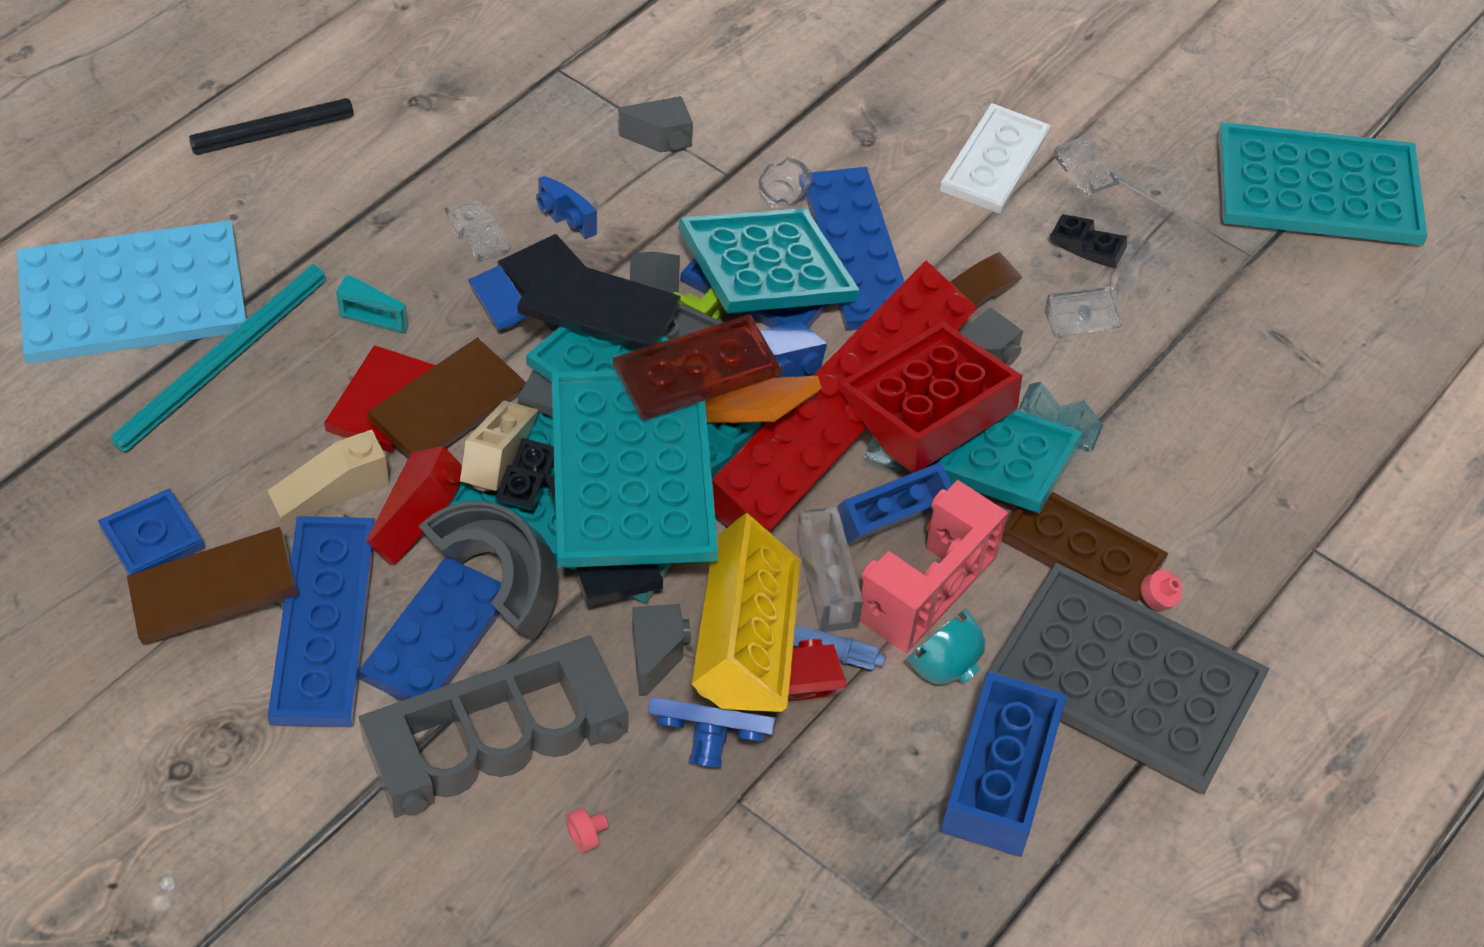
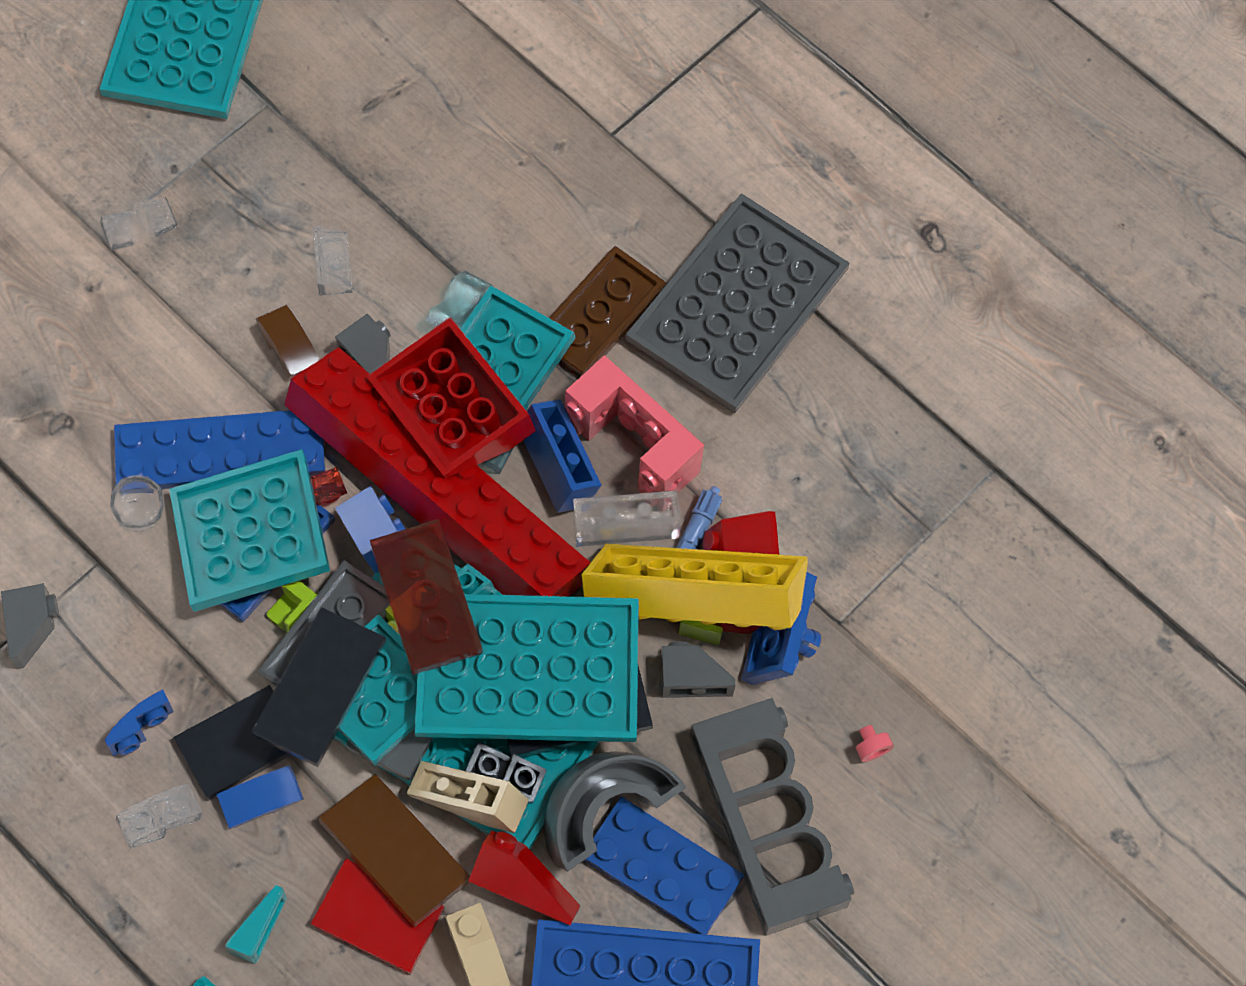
camera: 85 degrees left, 15 degrees up
dark grey panel [630,252,680,293] -> none
orange tile [705,376,822,423] -> none
teal cylinder [906,608,986,684] -> none
white tile [939,103,1051,214] -> none
blue brick [941,671,1067,857] -> none
black slope [1050,214,1127,268] -> none
coral tile [1141,570,1182,611] -> none
none -> clear red plate [311,467,348,505]

